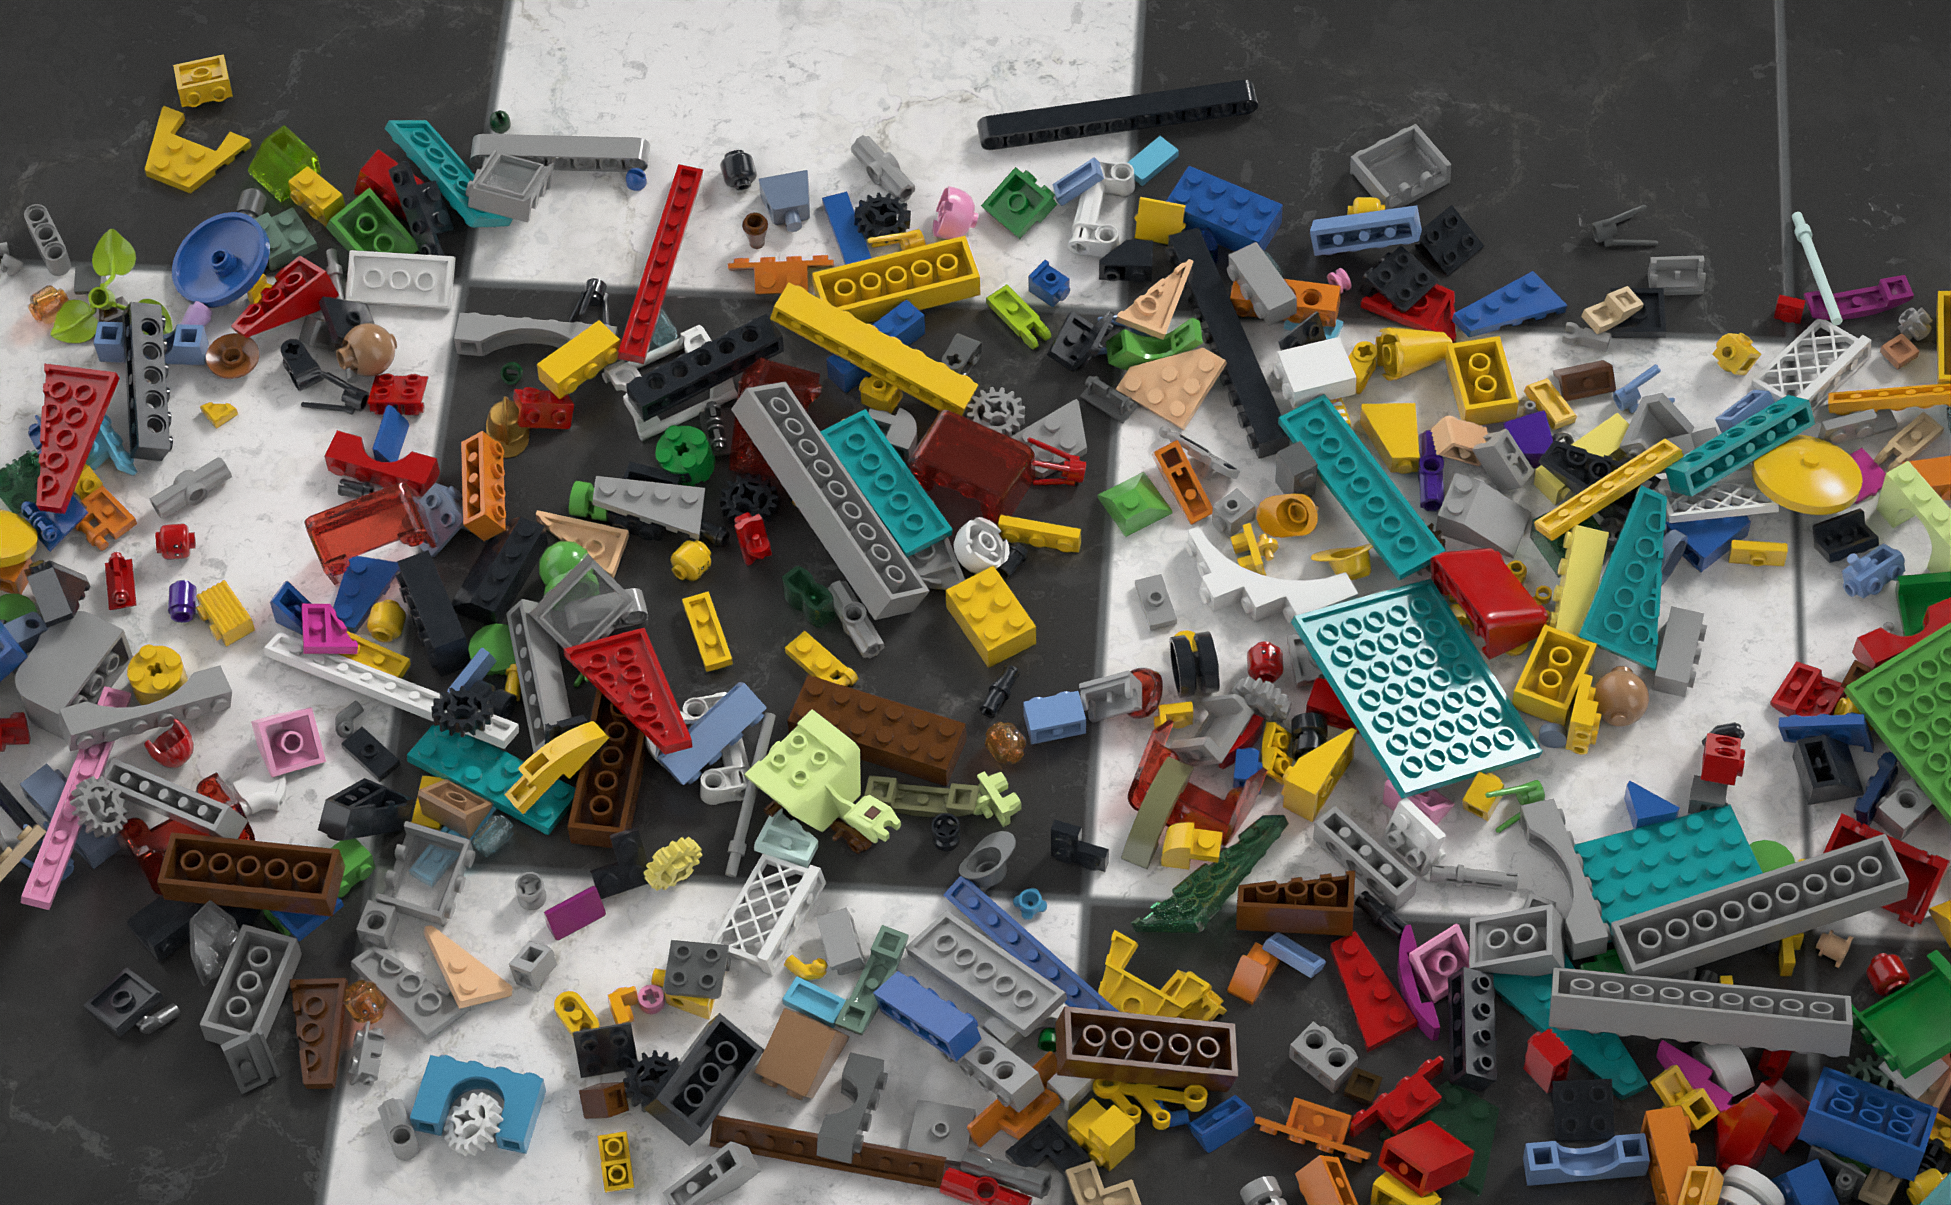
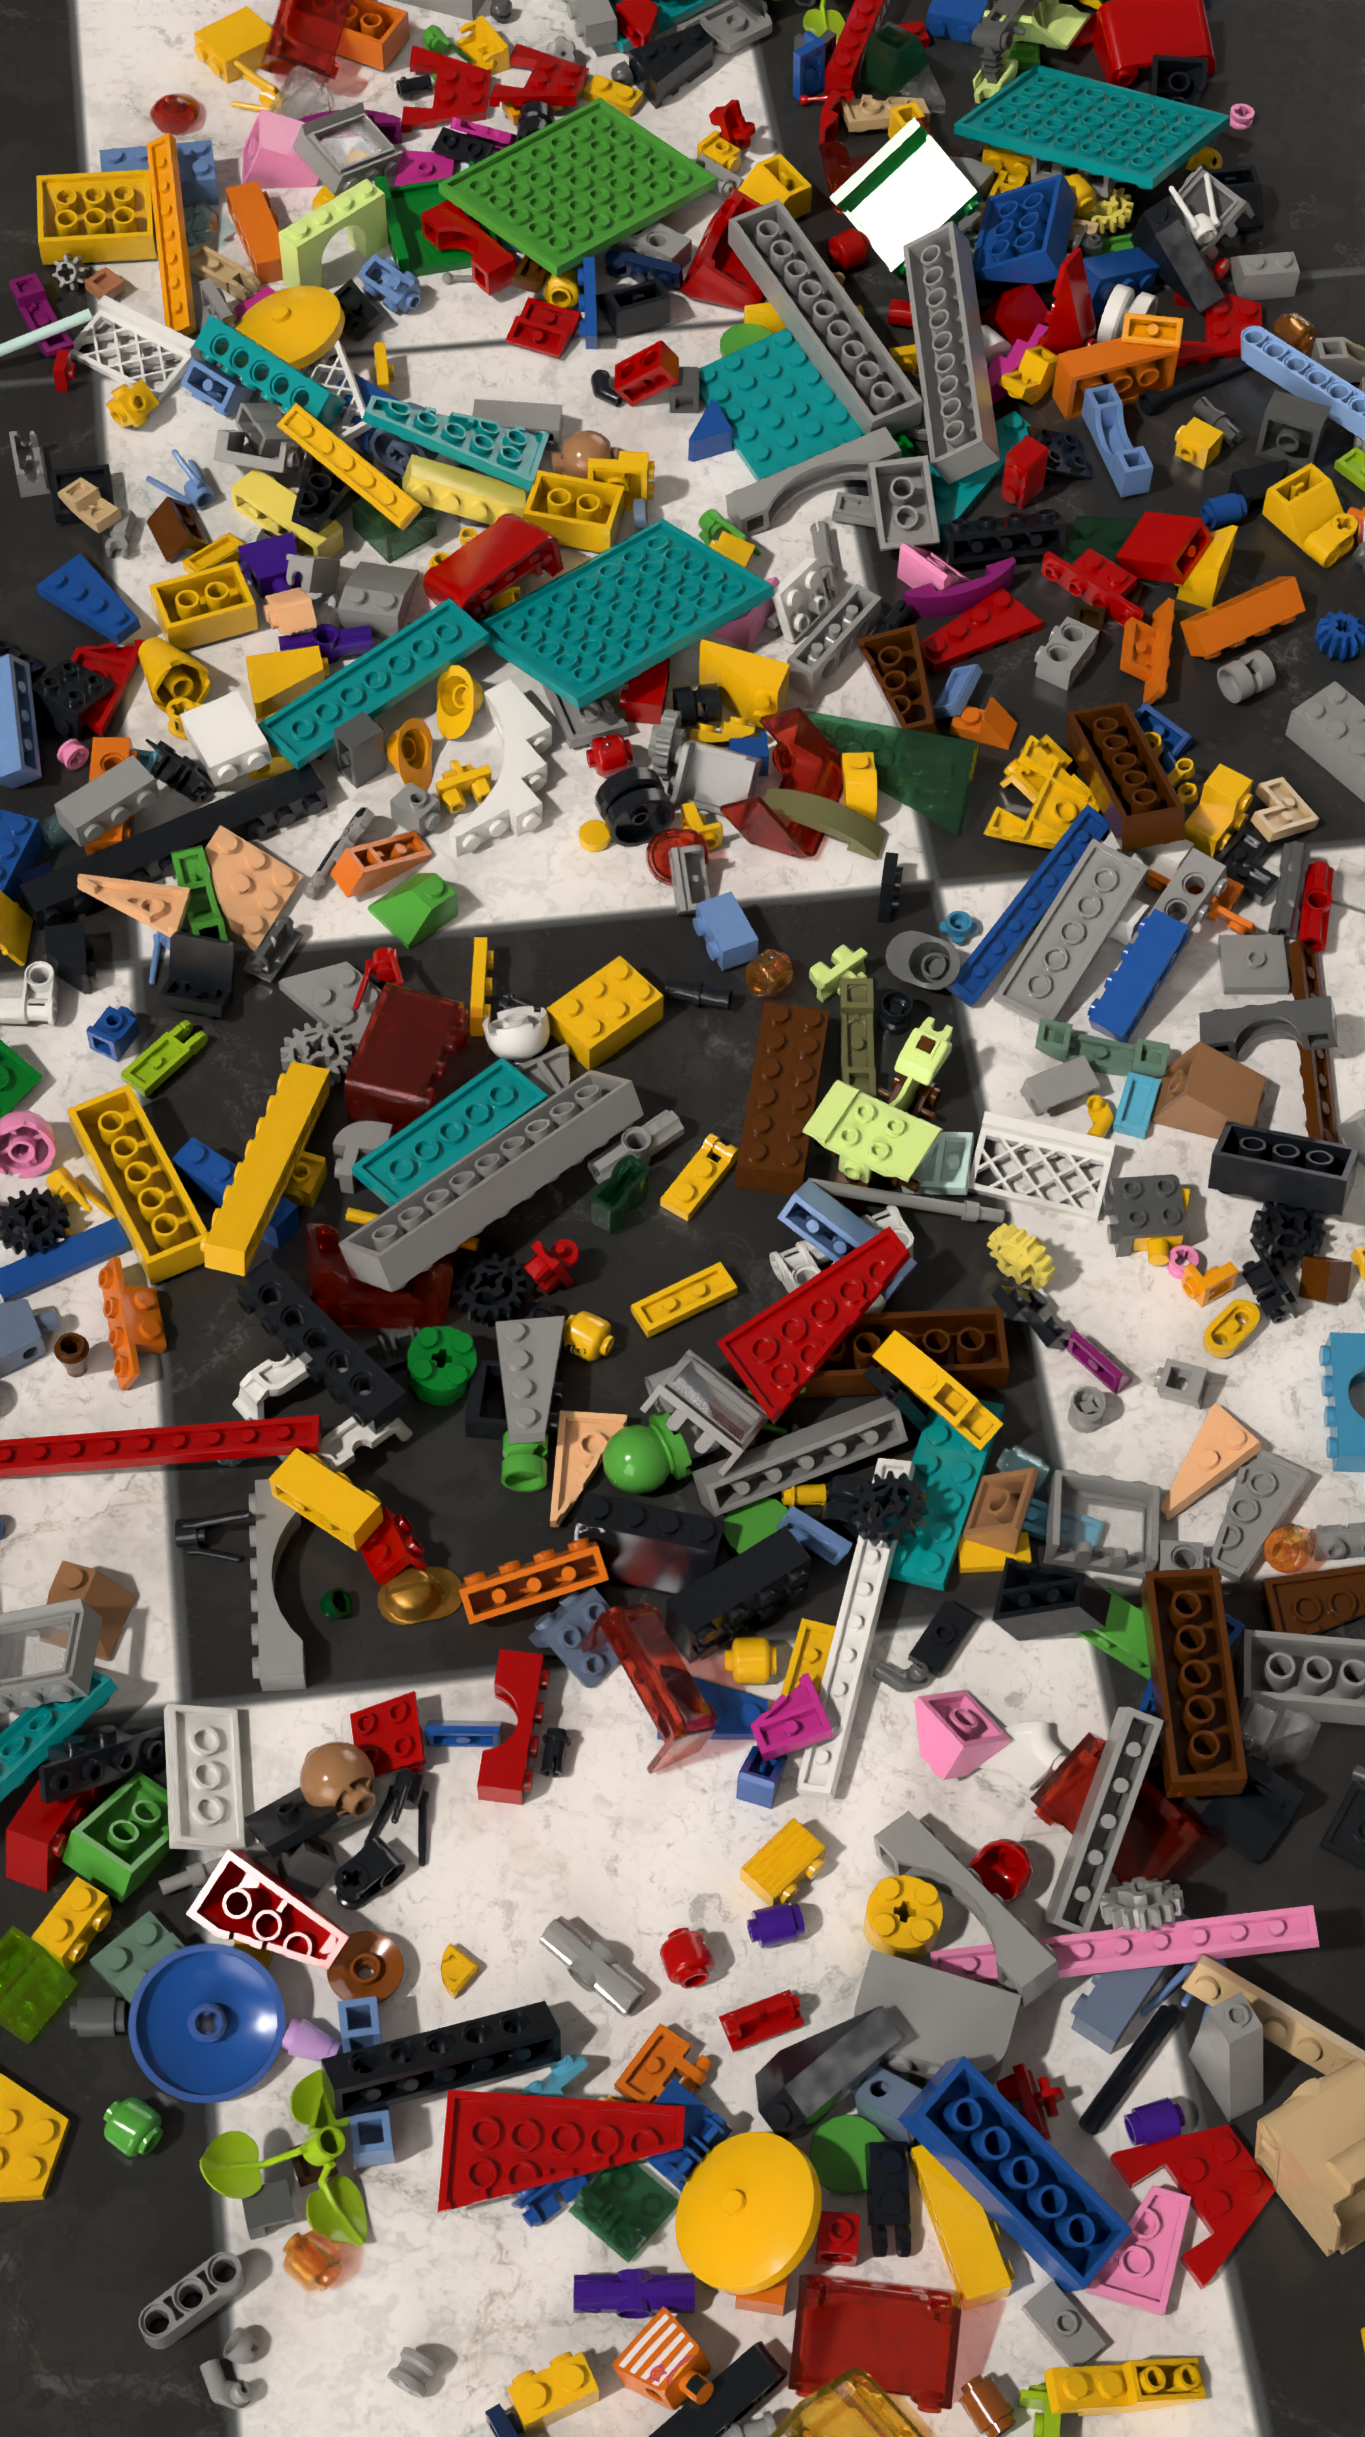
camera: 105 degrees left, 0 degrees up
dark grey piece [942,333,983,376] -> none
light grey plate [1135,574,1177,631] -> none
none -> medium nougat slope [40,1560,136,1662]
none -> bright green head [103,2097,163,2157]

